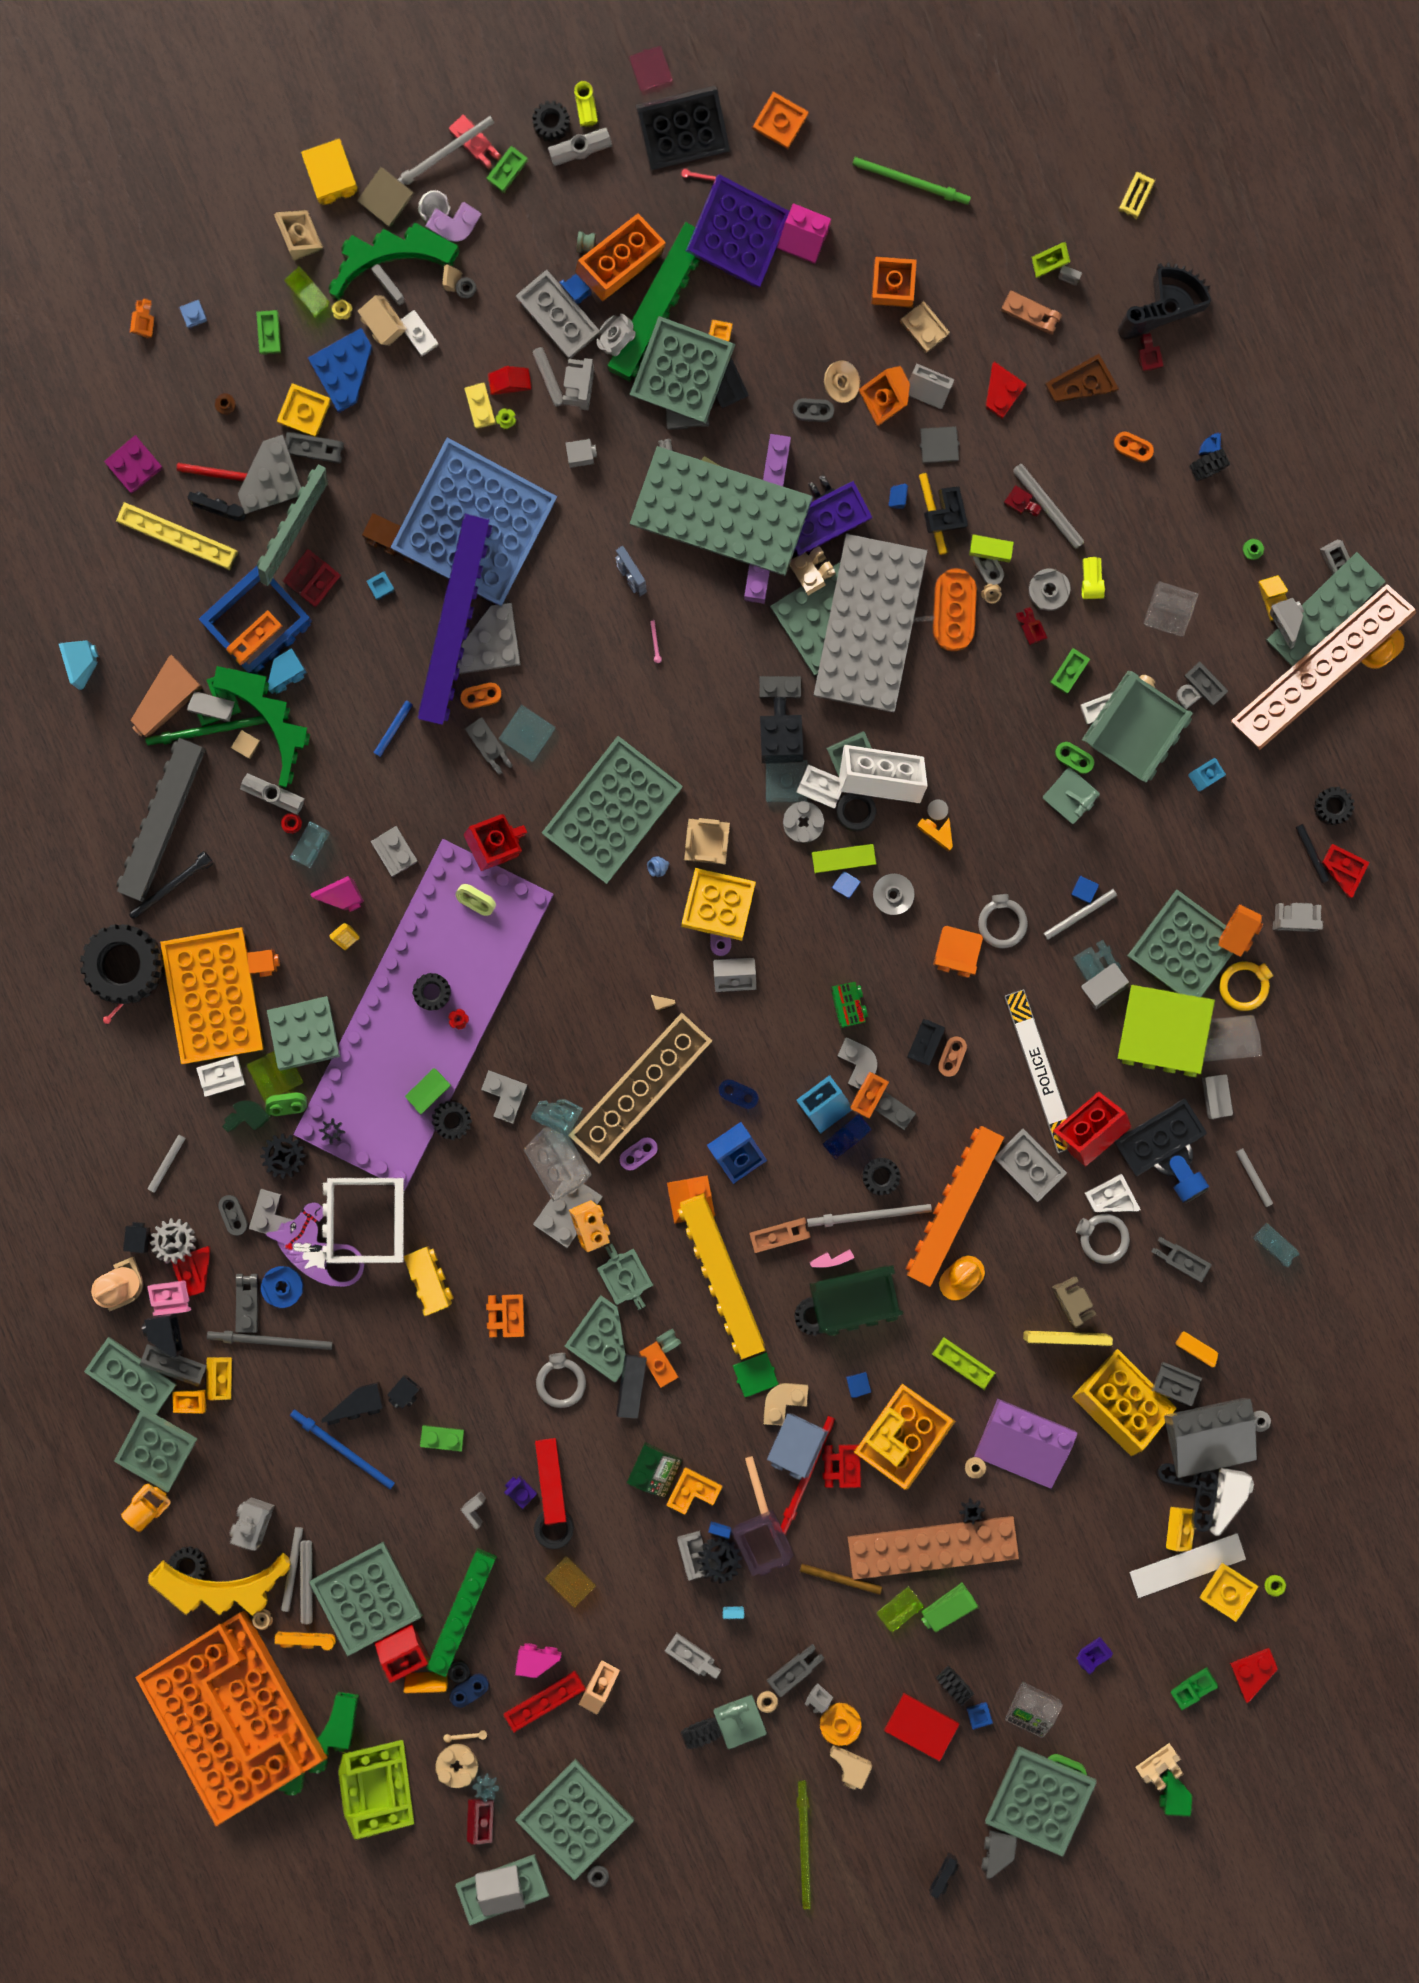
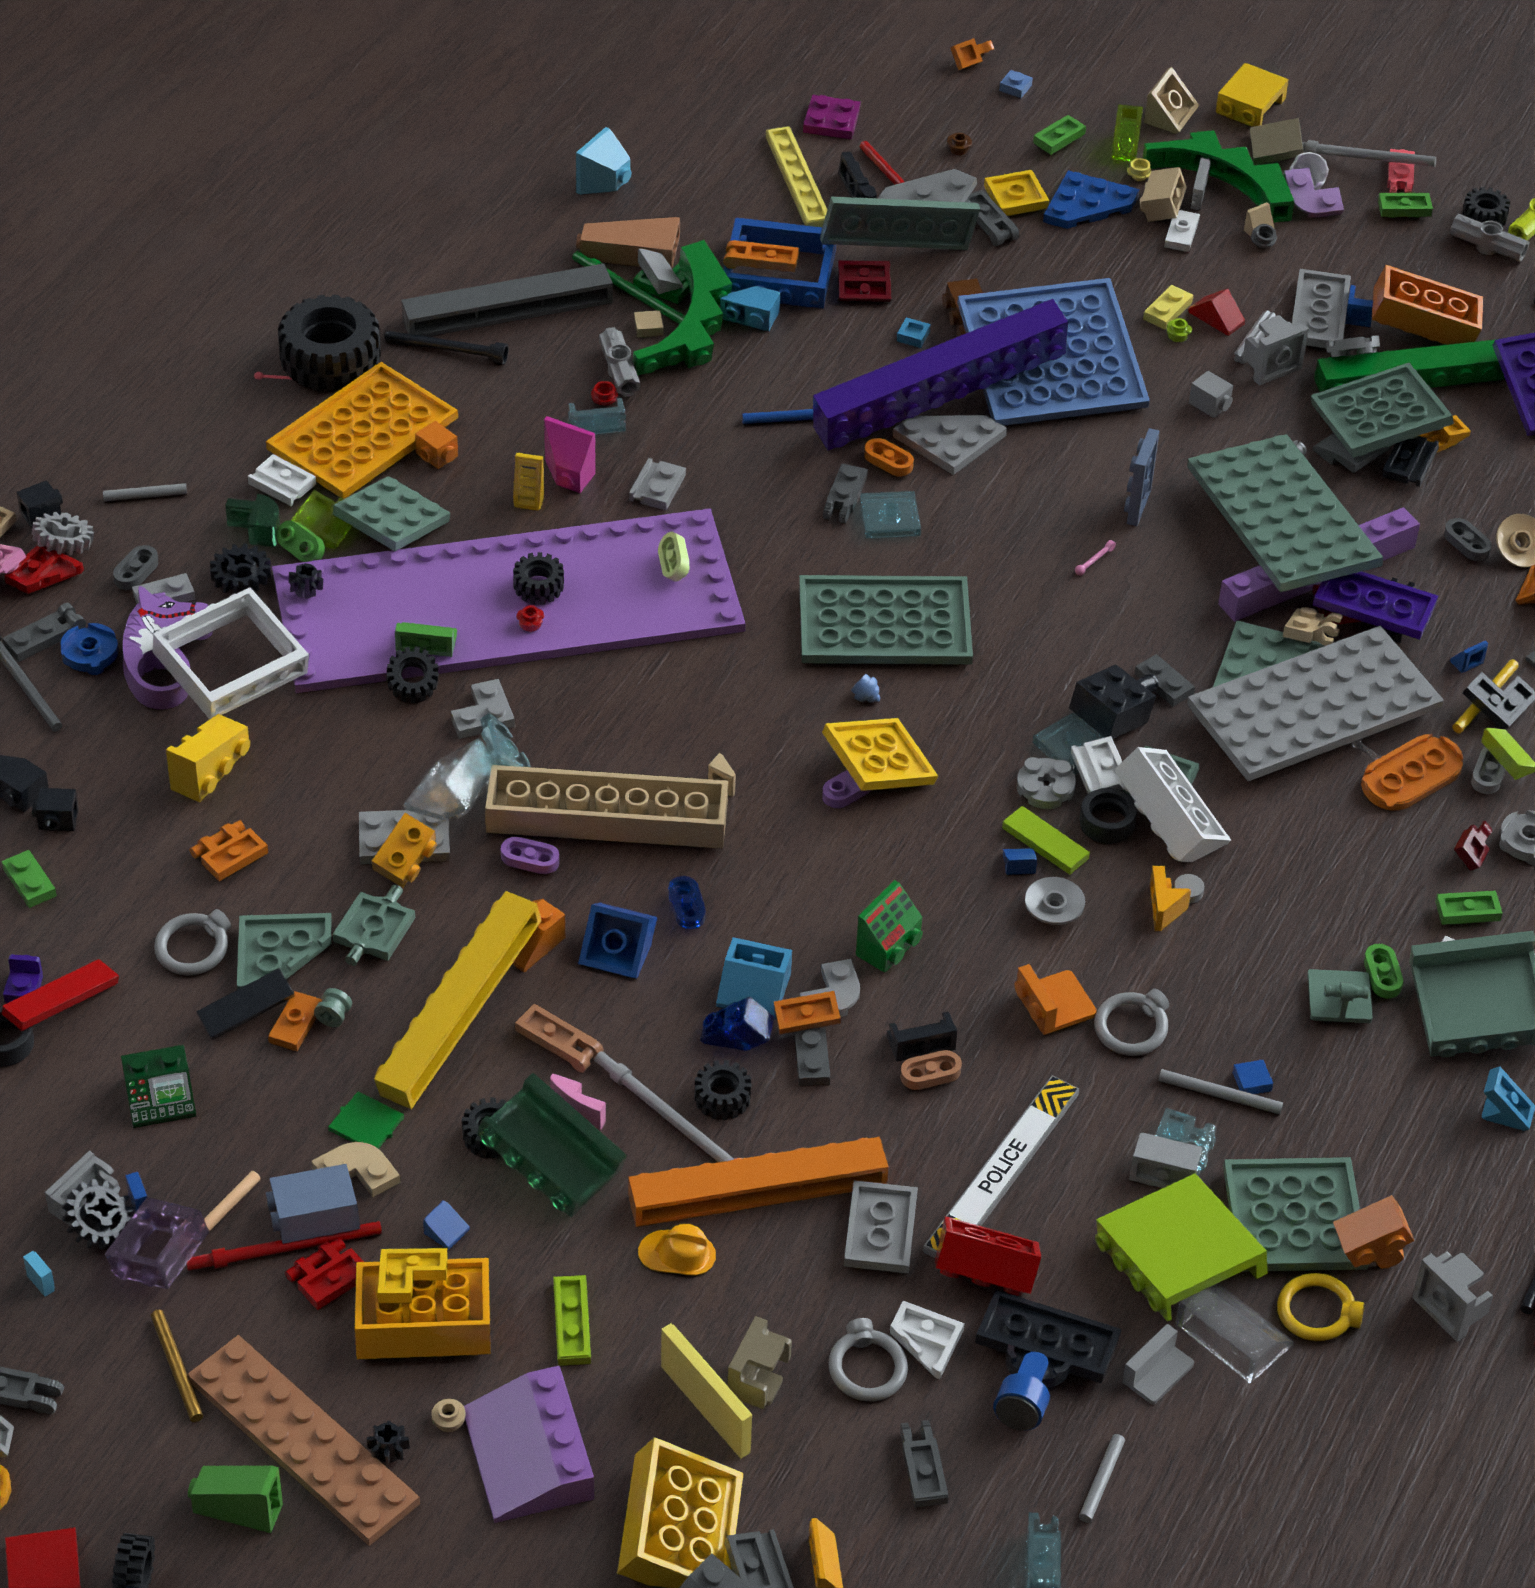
camera: 45 degrees right, 40 degrees down
red hinge [463,814,527,871] -> none
light orange plate [667,1467,722,1514] -> none
tan panel [684,818,730,865] -> none
light grey panel [713,958,756,992] -> none
clear neon green slope [877,1586,924,1632] -> none
tan plate [981,584,1002,604] -> none

